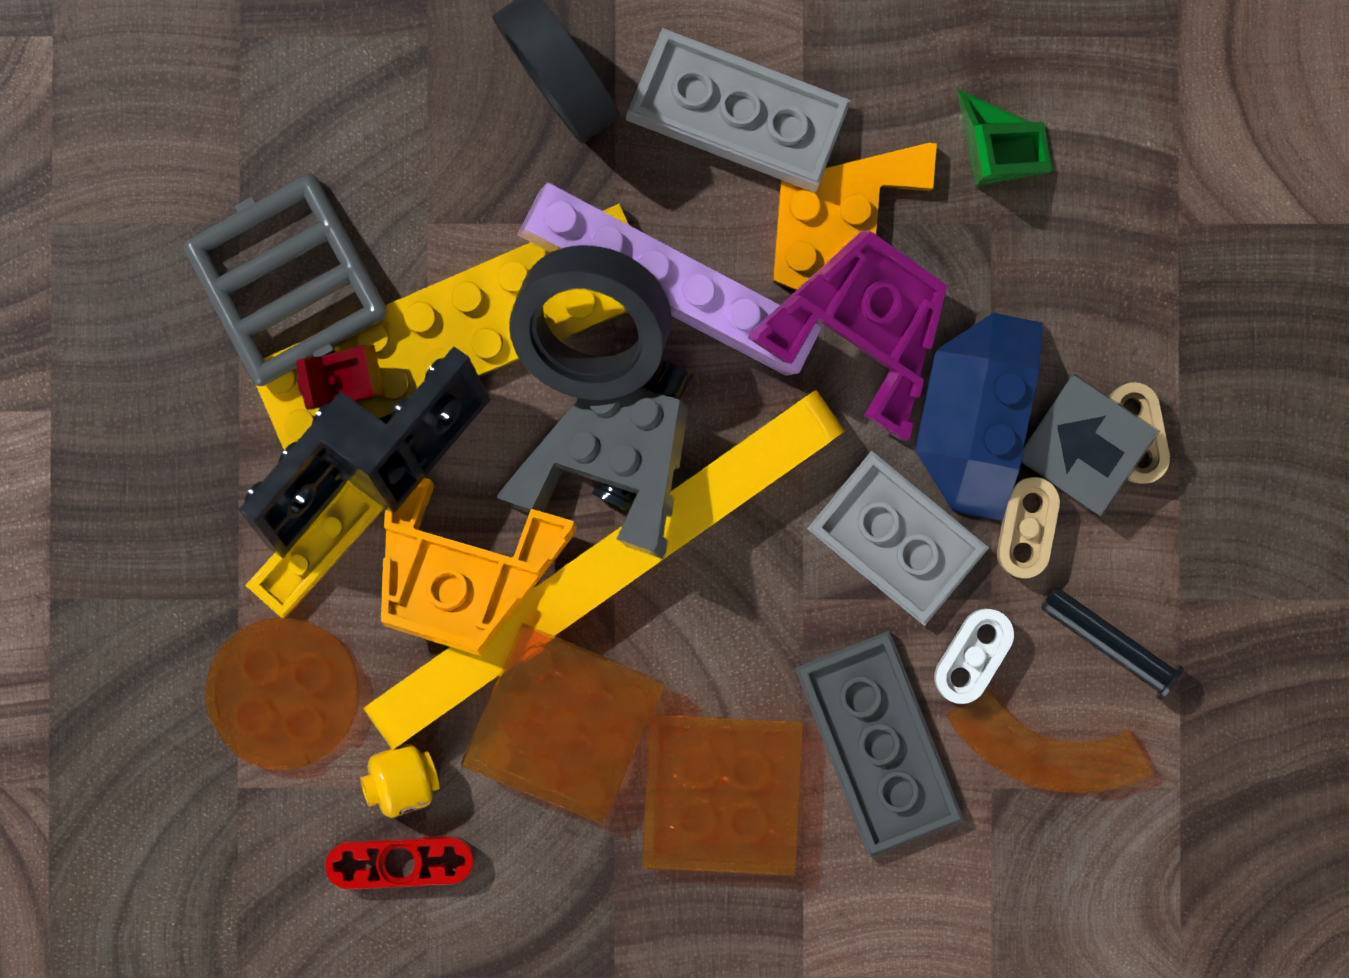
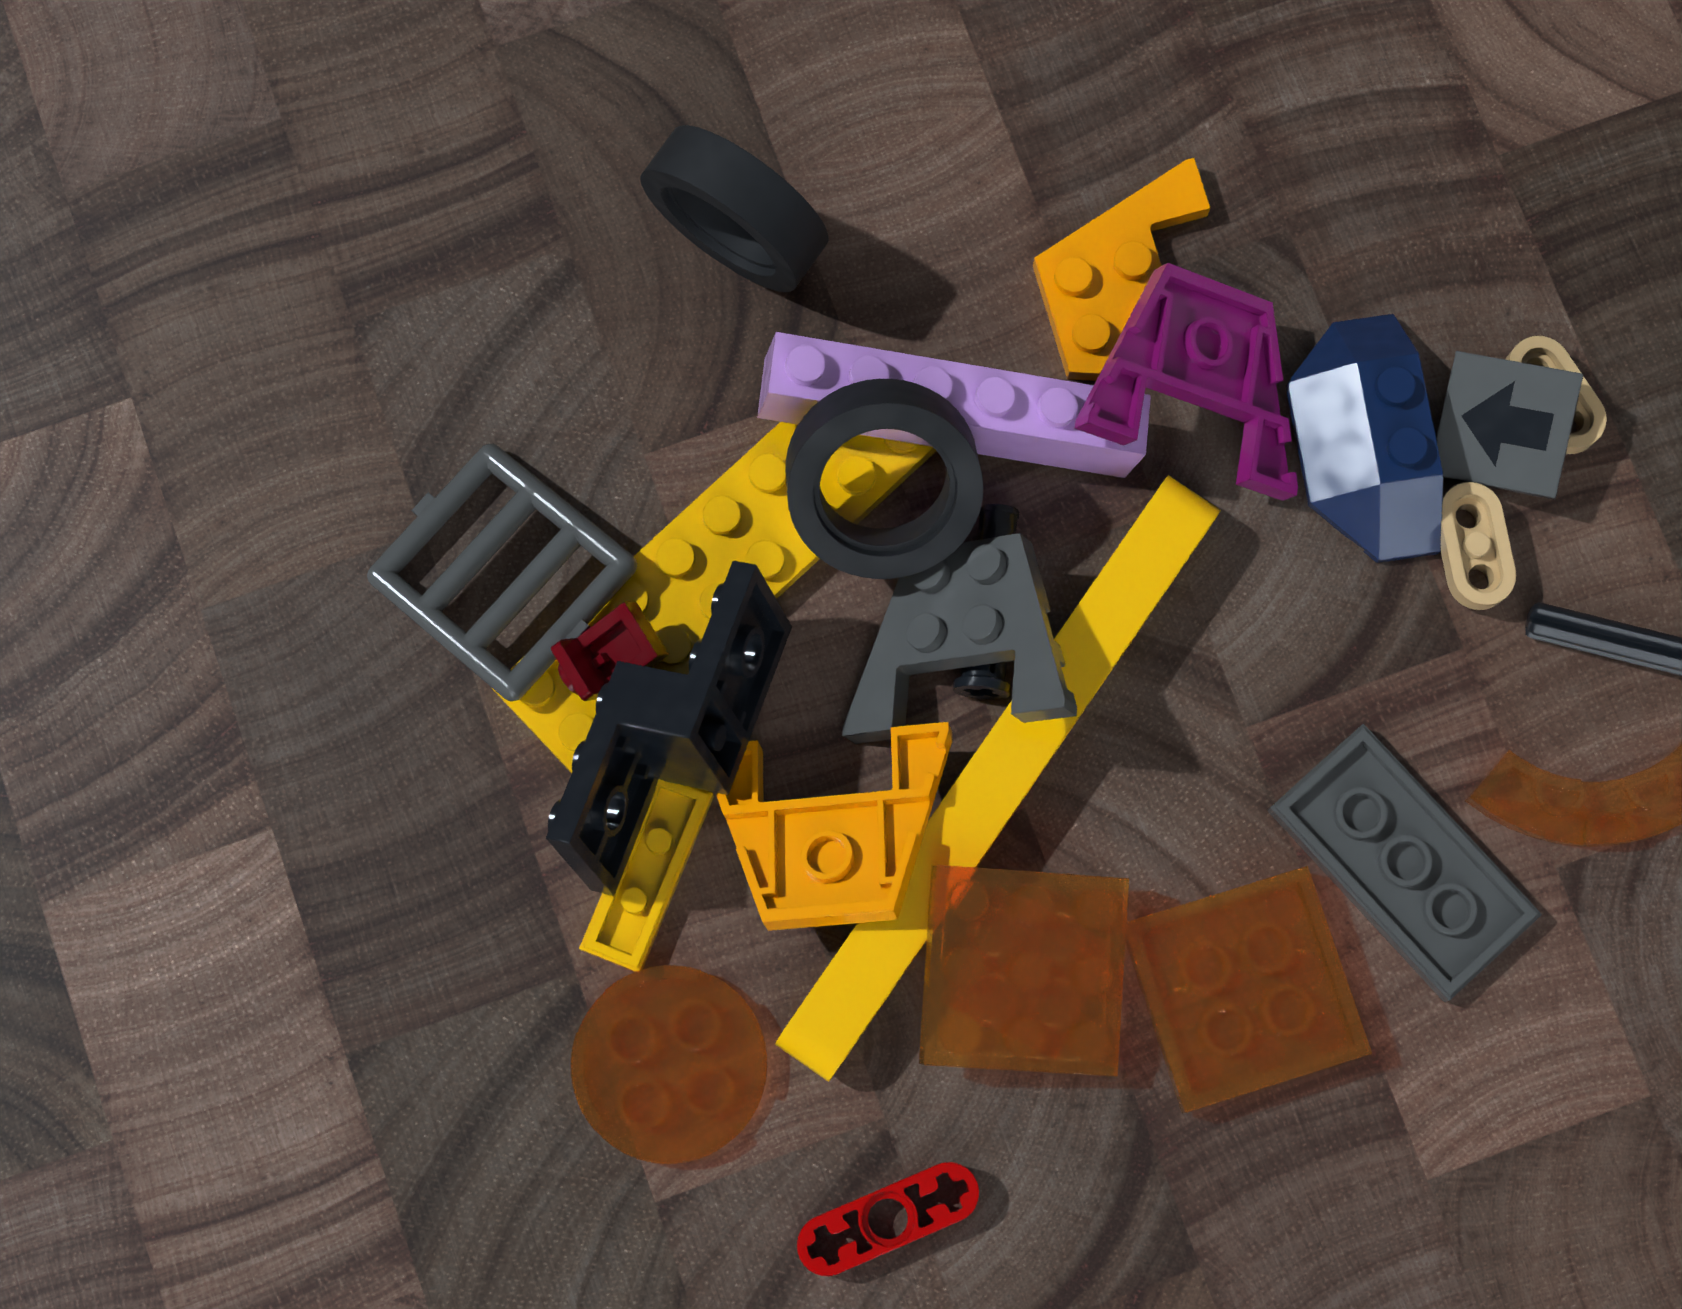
camera: 25 degrees left, 10 degrees down
yellow head [360,744,439,818] -> none
light grey tile [626,28,851,193] -> none
light grey tile [807,451,989,626] -> none
white plate [934,609,1014,704] -> none
green slope [957,88,1053,186] -> none

